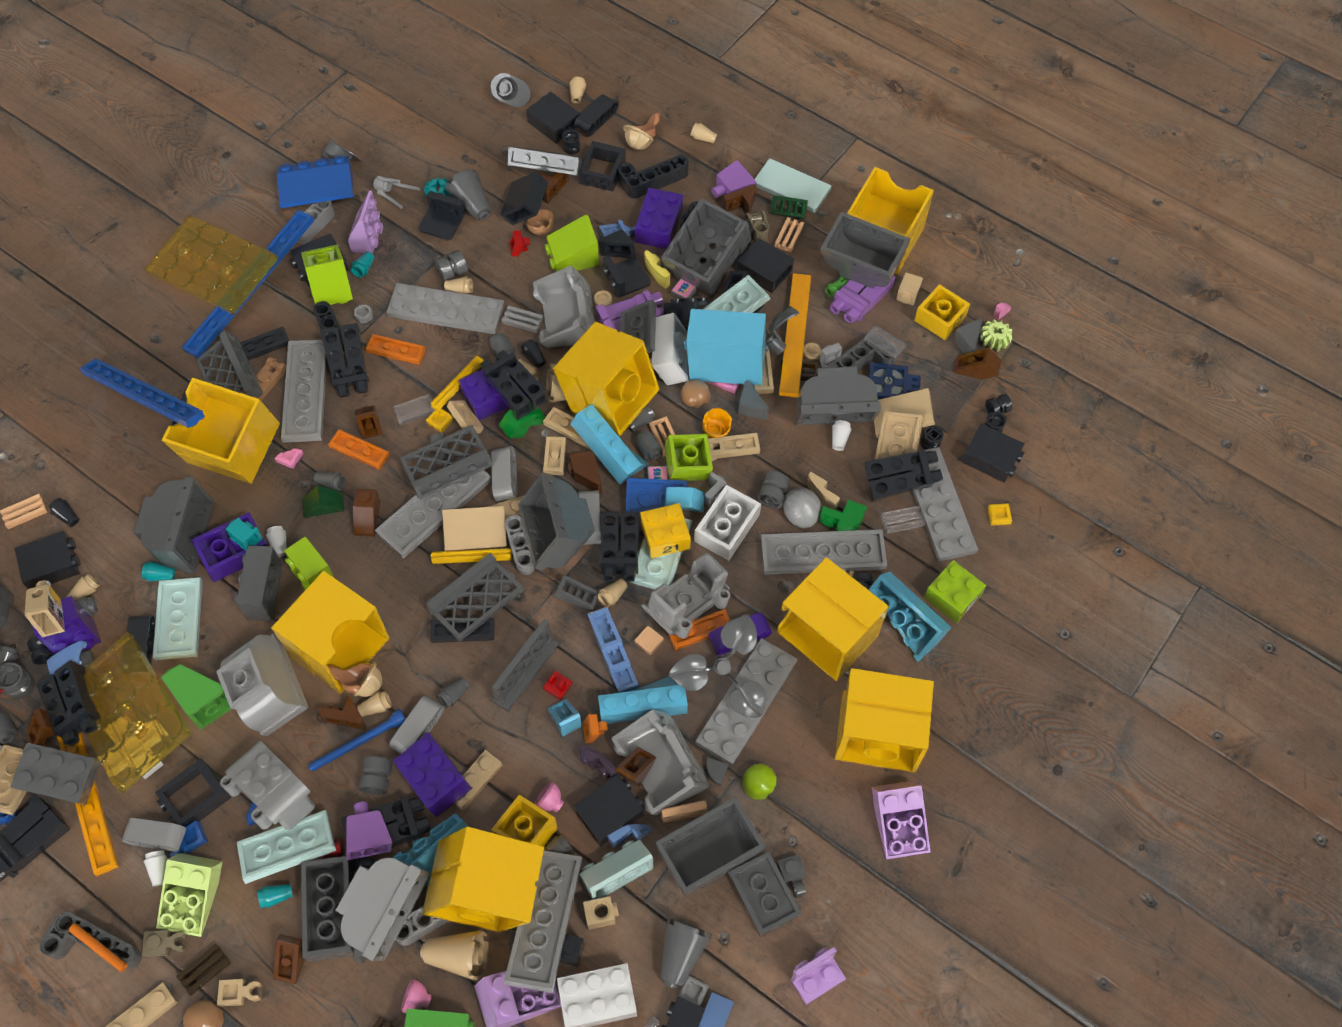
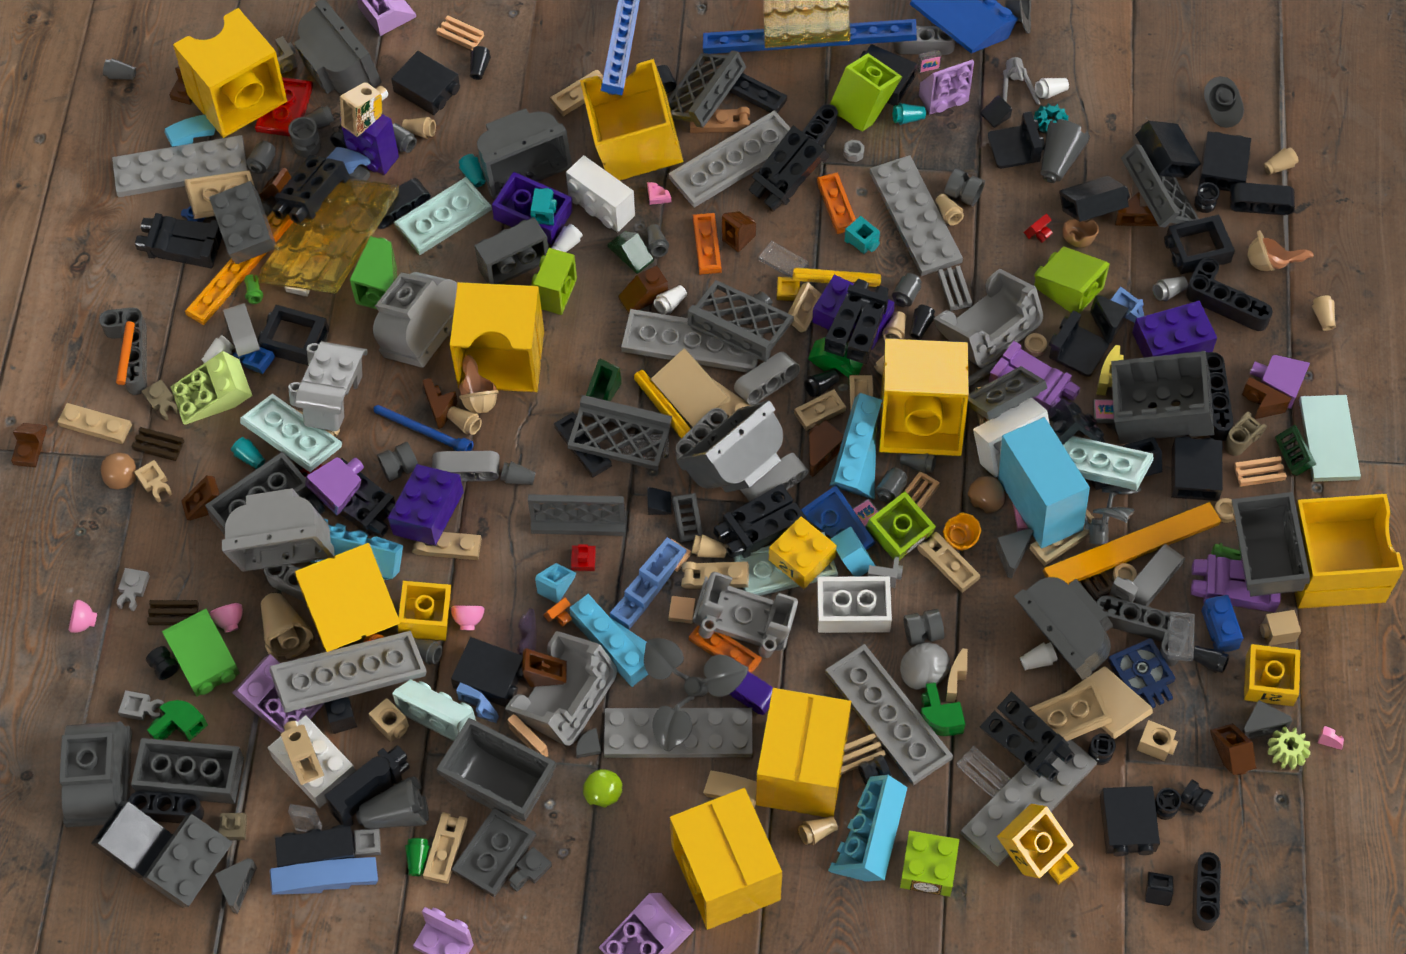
camera: 60 degrees right, 0 degrees up
none -> bright green pin [244,274,263,304]
none -> tan torso [280,721,324,785]
none -> black hips [324,745,410,827]
none -> green cone [405,838,430,876]
none -> tan plate [423,812,468,884]
none -> tan plate [550,70,603,116]
none -> white brick [566,155,635,232]
none -> dark green slope [586,359,621,401]
none -> black slope [647,487,672,515]
none -> white cone [654,285,687,314]
none -> tan plate [681,562,749,589]
none -> tan slope [703,771,757,808]
none -> tan cone [798,816,838,845]
none -> black cone [804,369,839,397]
none -> teal brick [844,216,880,254]
none -> tile [917,50,942,73]
none -> black slope [980,95,1012,128]
none -> yellow brick [996,804,1073,879]
none -> white cone [1035,78,1069,99]
none -> light grey beam [1133,544,1185,606]
none -> black brick [1135,121,1201,178]
none -> tan brick [1137,720,1178,761]
none -> black slope [1145,872,1173,906]
none -> light grey cone [1153,276,1188,301]
none -> black cone [1191,646,1229,673]
none -> black beam [1192,852,1221,931]
none -> blue brick [1201,595,1244,652]
none -> tan tile [1214,498,1234,523]

